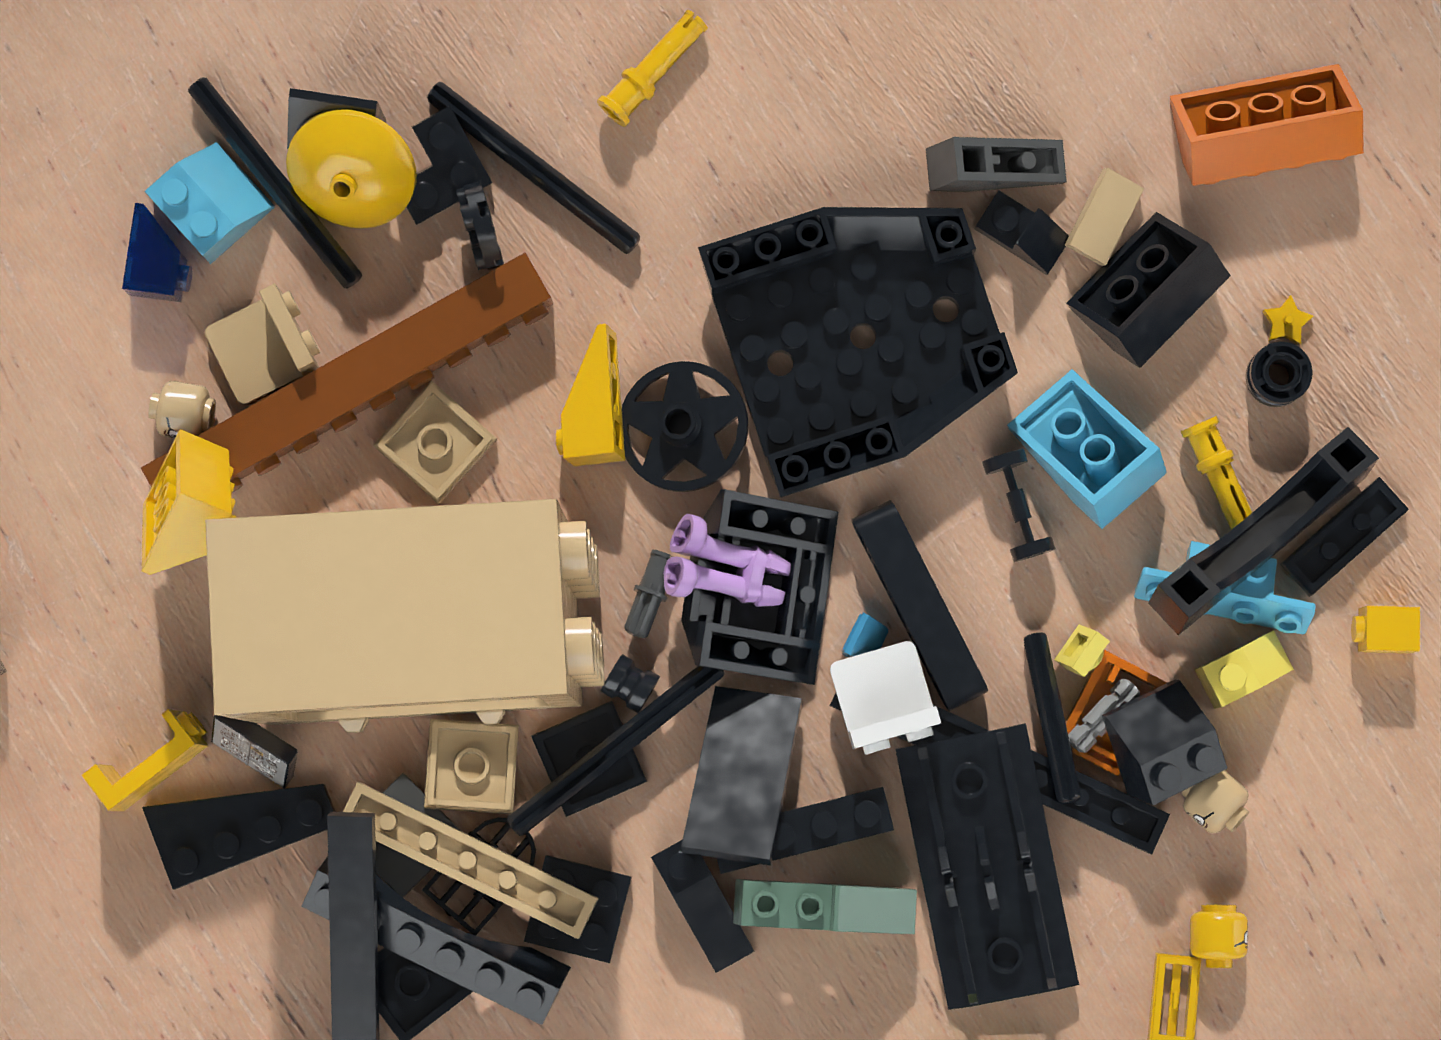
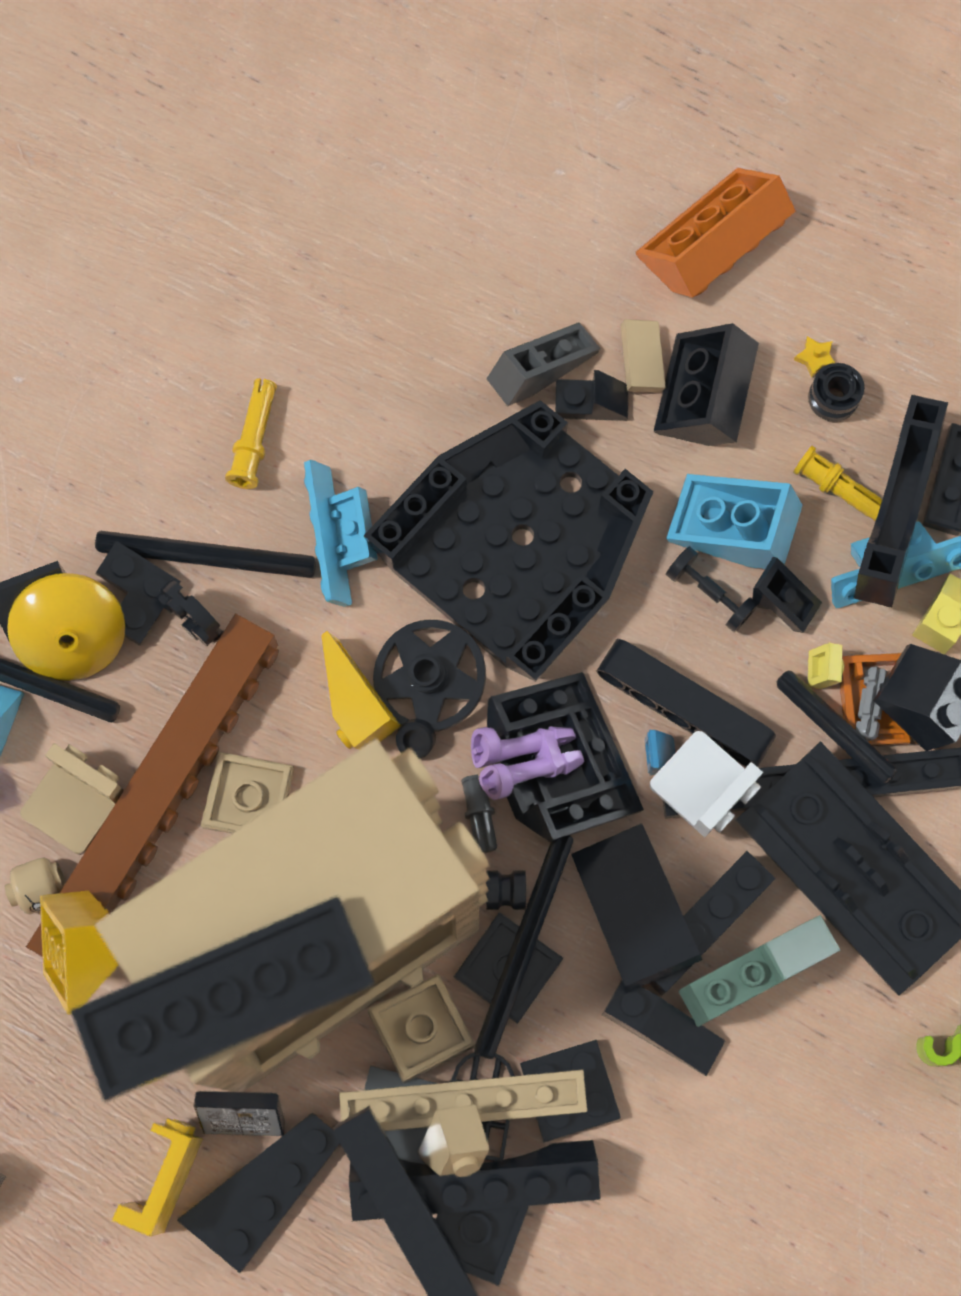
camera: 30 degrees left, 10 degrees down
none -> black plate [70,896,375,1102]
none -> medium azure bracket [304,460,378,607]
none -> black tile [396,719,436,759]
none -> tan slope [418,1104,490,1177]
none -> black slope [752,557,822,633]

